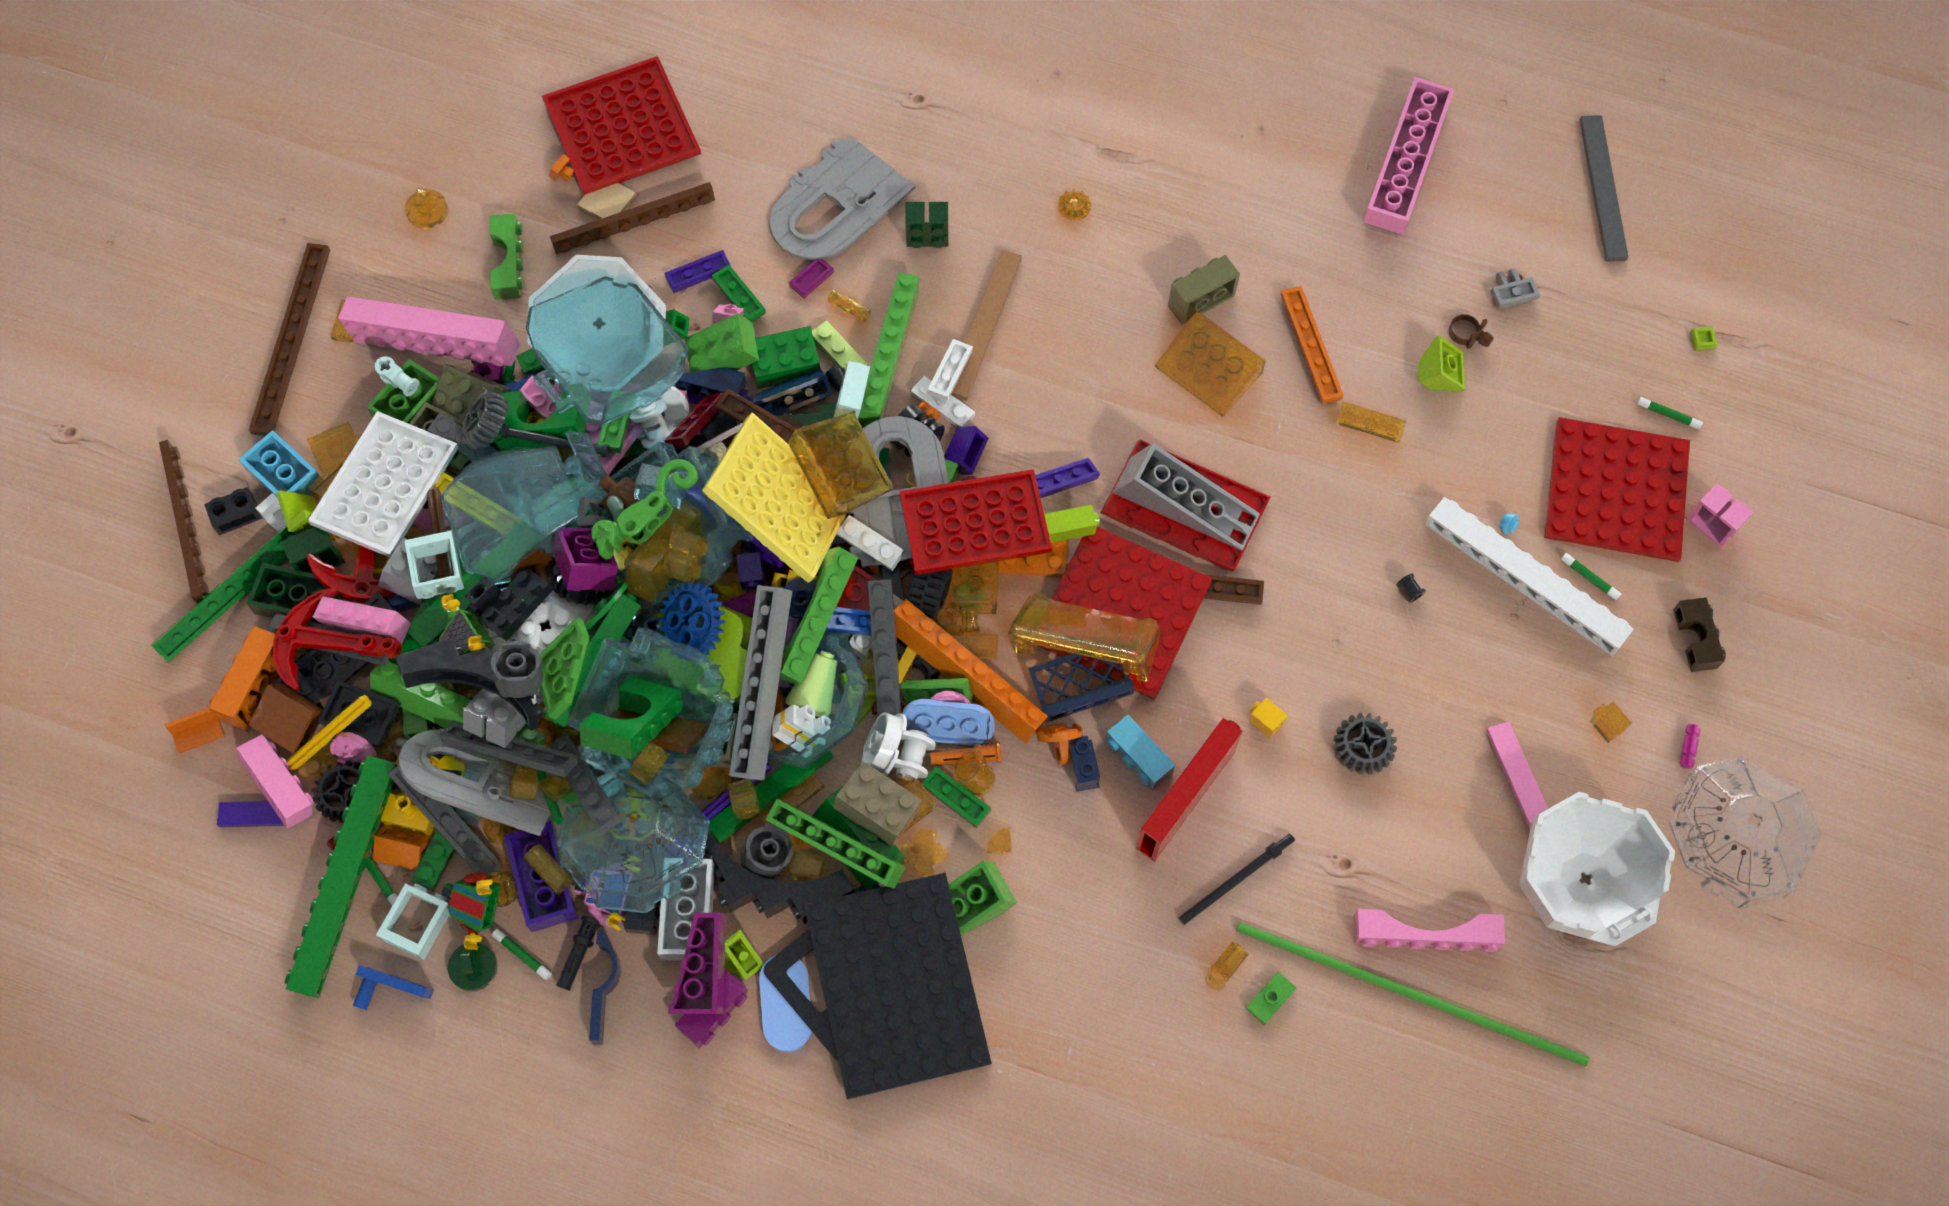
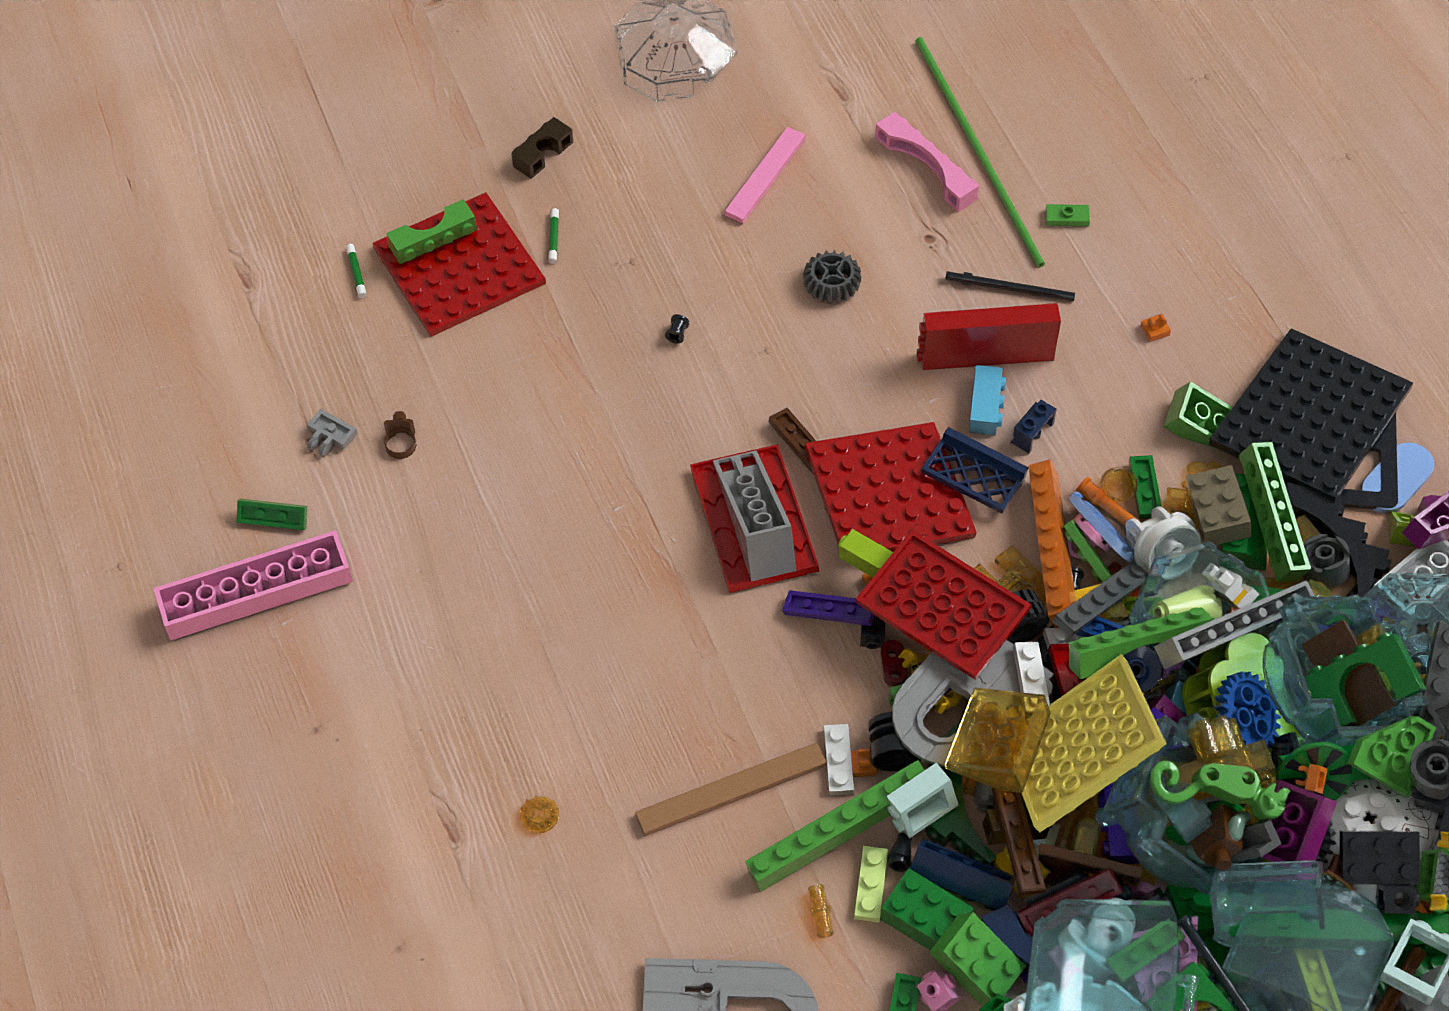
camera: 130 degrees left, 10 degrees down
magenta tile [789,259,834,299] -> none
dark green piece [905,202,949,248] -> none
white plate [927,339,973,402] -> none
dark purple brick [944,426,989,475] -> none
clear yellow tile [987,827,1011,853] -> none
clear yellow windscreen [1008,593,1161,682] -> none
orange tile [1036,723,1083,765] -> none
clear yellow slope [1155,311,1266,417] -> none
olive brick [1168,255,1240,325] -> none
clear yellow piece [1206,942,1249,990] -> none
yellow brick [1249,697,1288,739] -> none
orange plate [1280,286,1344,404] -> none
clear yellow plate [1336,402,1406,443] -> none
lime slope [1417,336,1465,391] -> none
white brick [1425,497,1634,657] -> none
medium azure plate [1499,513,1520,535] -> none
white windscreen [1519,792,1675,946] -> none
dark grey tile [1580,115,1629,261] -> none
clear yellow brick [1590,701,1632,743] -> none
dark pink axle [1680,724,1701,769] -> none
bright pink piece [1686,484,1753,548] -> none
lime tile [1690,327,1718,351] -> none
none -> green plate [236,499,307,530]
none -> bright green arch [386,199,477,264]
none -> orange tile [1140,314,1171,342]
none -> orange tile [1295,764,1327,794]

